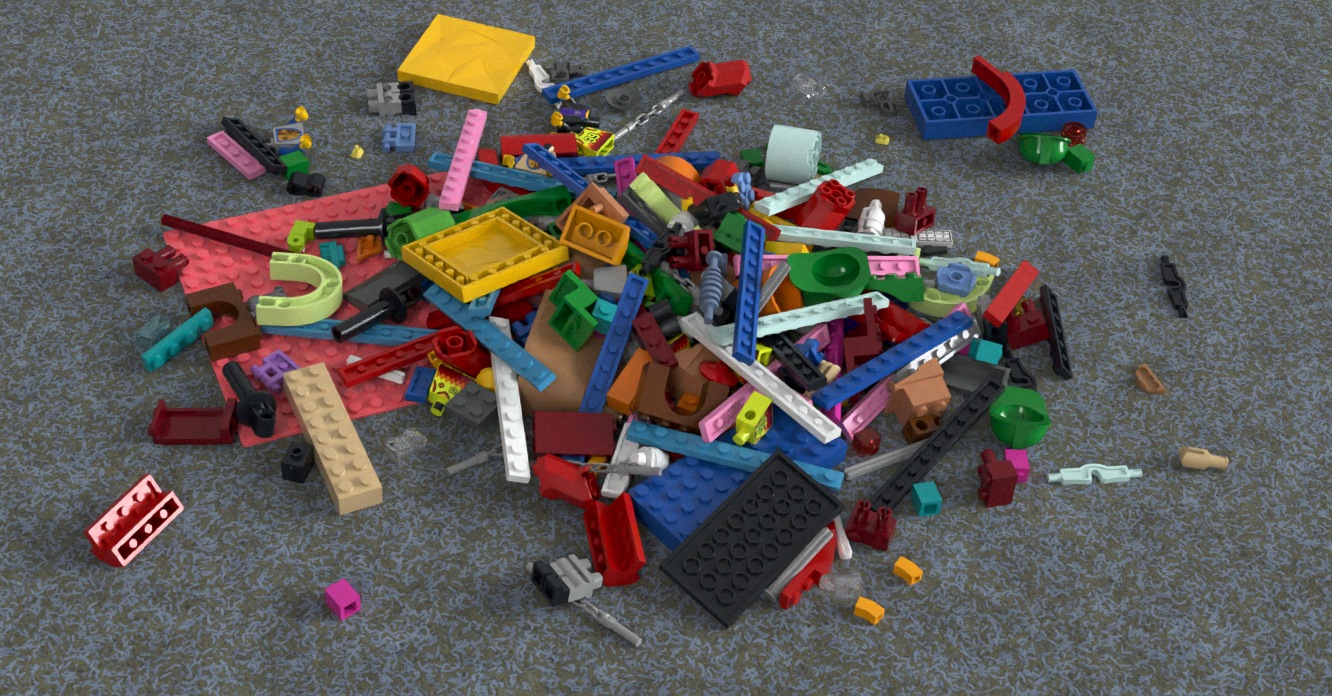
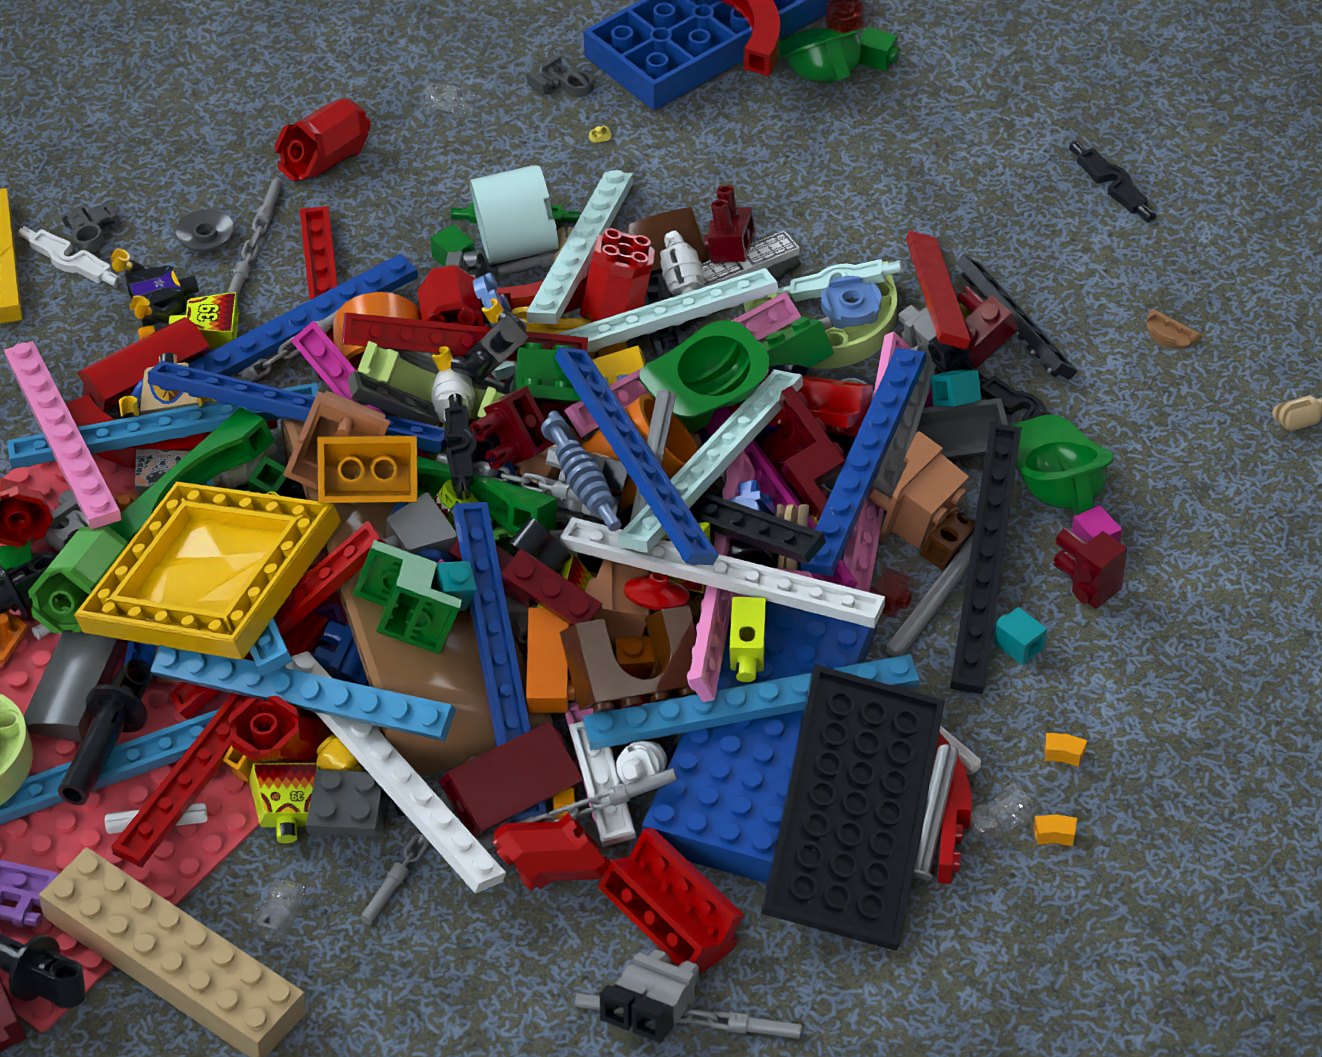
camera: 25 degrees left, 5 degrees up
black head [281,441,315,484] -> none
blue plate [405,366,437,404] -> none
blue plate [542,45,700,104] -> none
dark red brick [845,499,897,551] -> none
light orange piece [974,251,1000,268] -> none
light aqua piece [1046,463,1142,485] -> none

